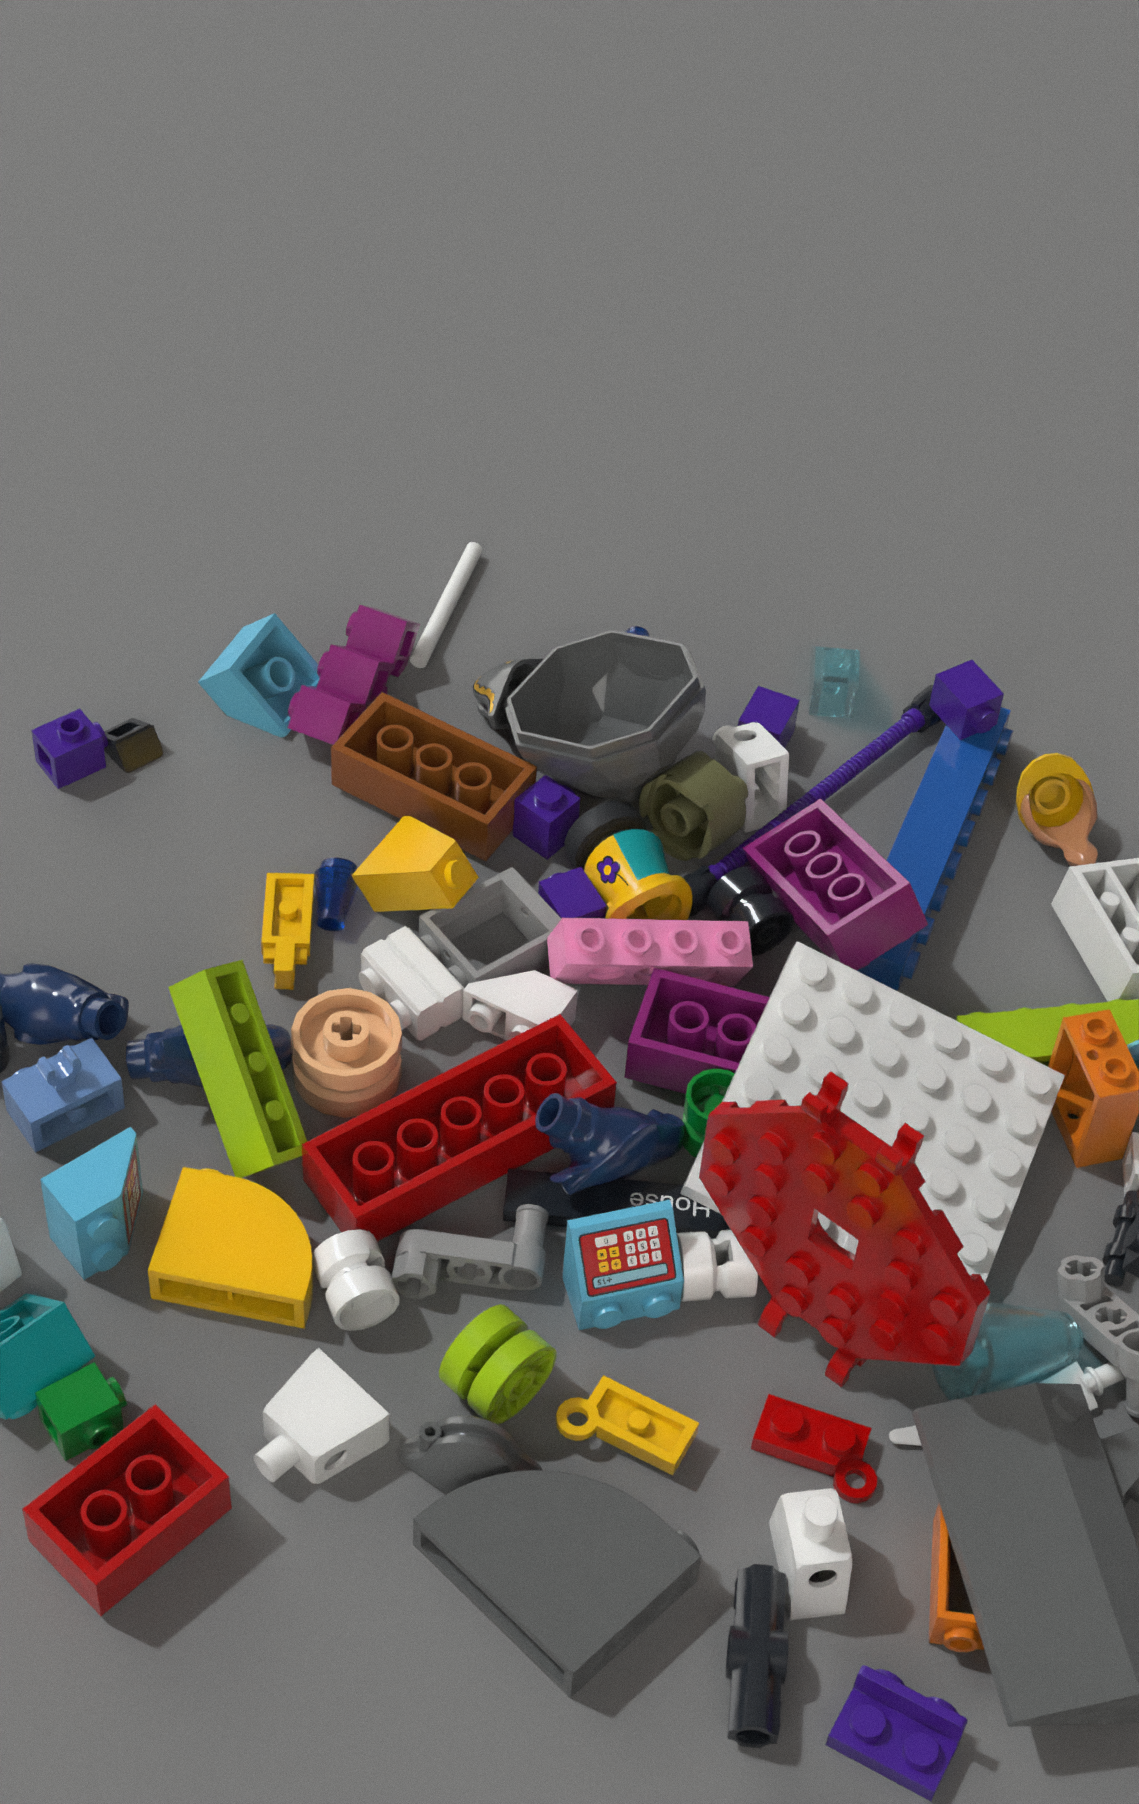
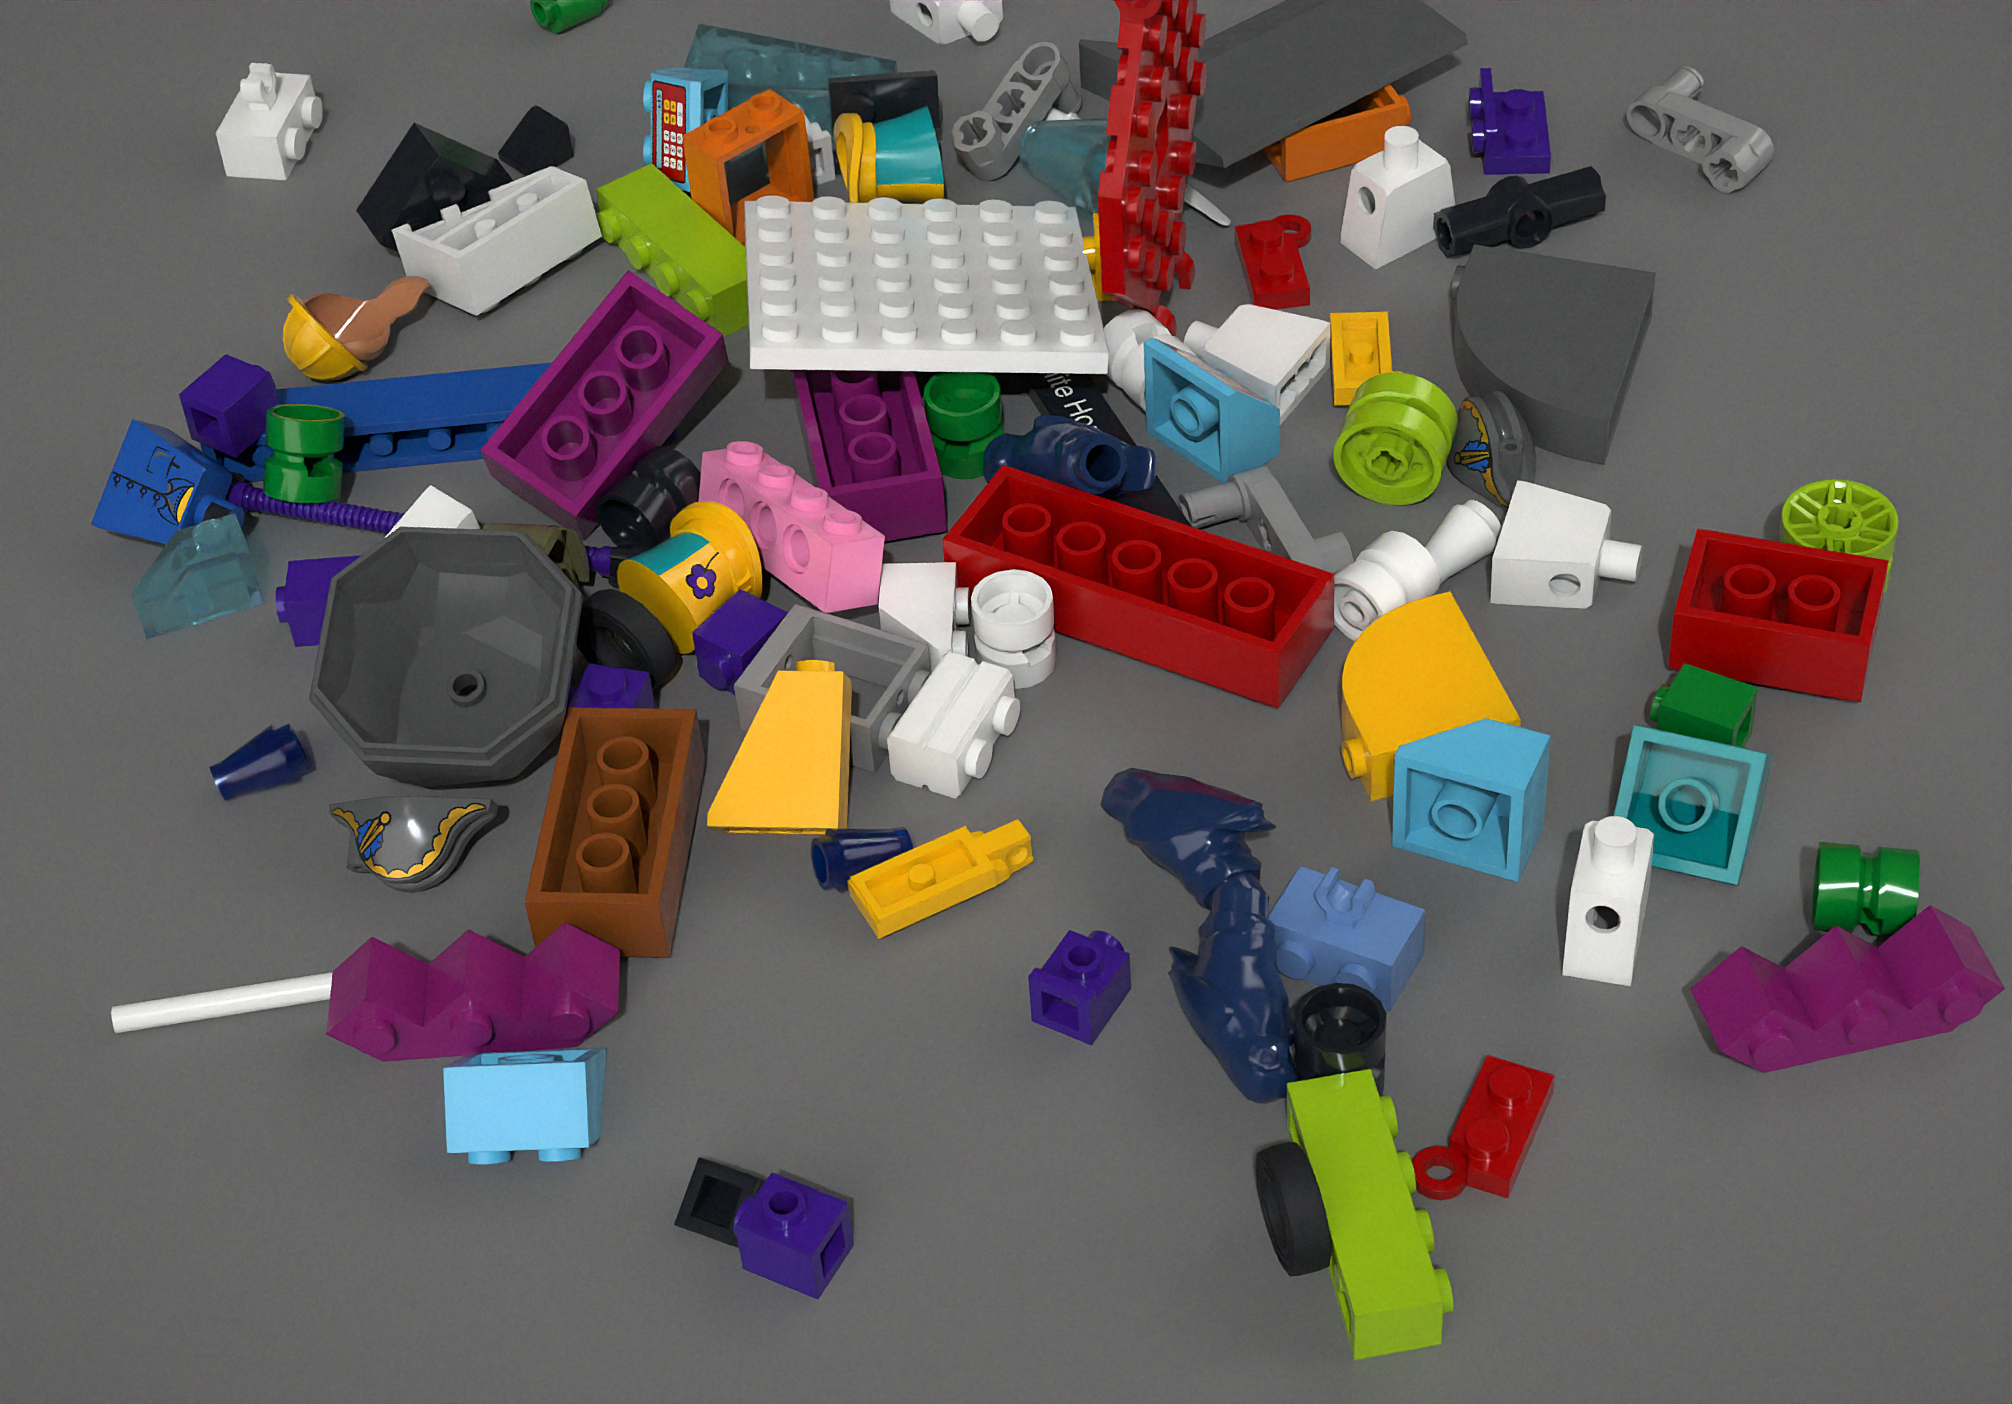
camera: 110 degrees left, 5 degrees down
lime brick [168,959,307,1178] -> none
light nougat wheel [291,988,402,1118] -> none
none -> blue torso [91,419,245,551]
none -> green wheel [263,404,345,503]
none -> hat [833,106,944,204]
none -> white wheel [971,569,1057,689]
none -> dark purple brick [1028,930,1131,1045]
none -> white torso [1184,304,1330,425]
none -> white cone [1425,500,1502,585]
none -> lime wheel [1778,479,1899,595]

